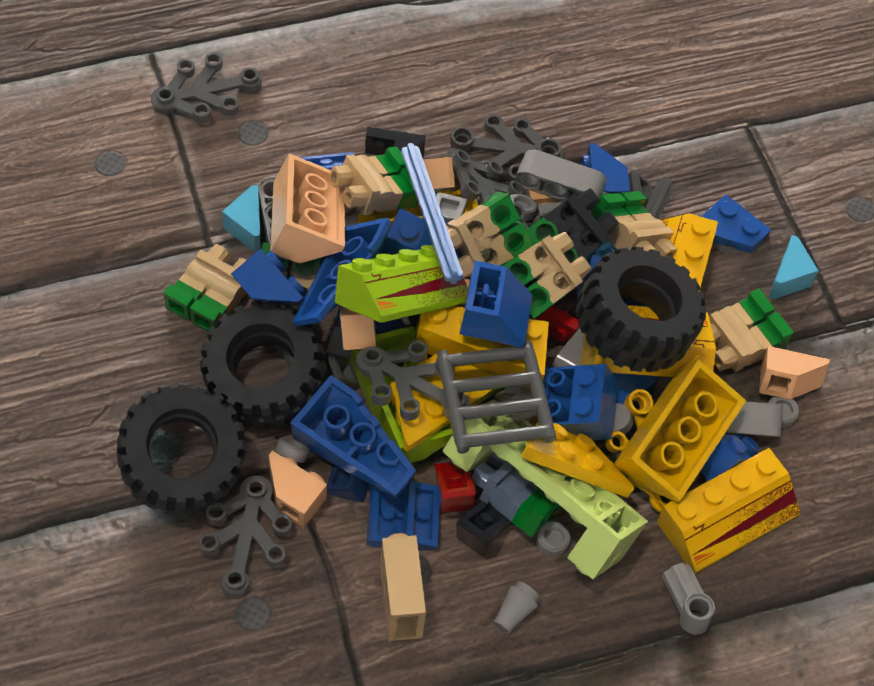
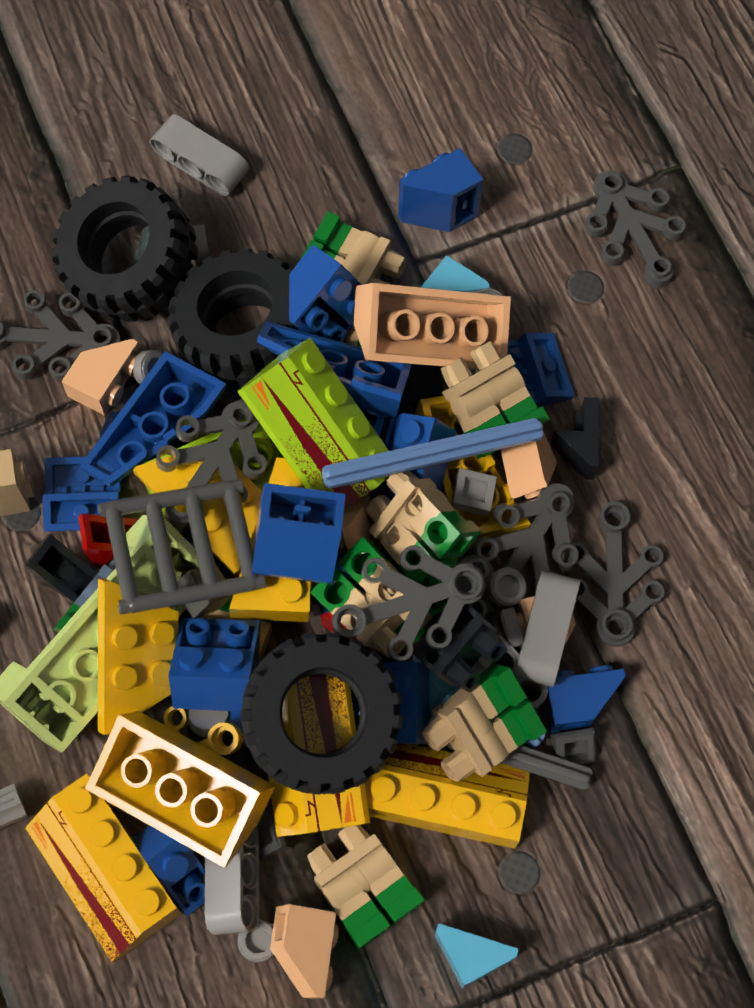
camera: 90 degrees right, 10 degrees up
blue wing [700,194,771,253] -> none
none -> light grey beam [150,115,250,196]
none -> dark grey plant [332,545,485,662]
none -> blue slope [398,148,483,232]

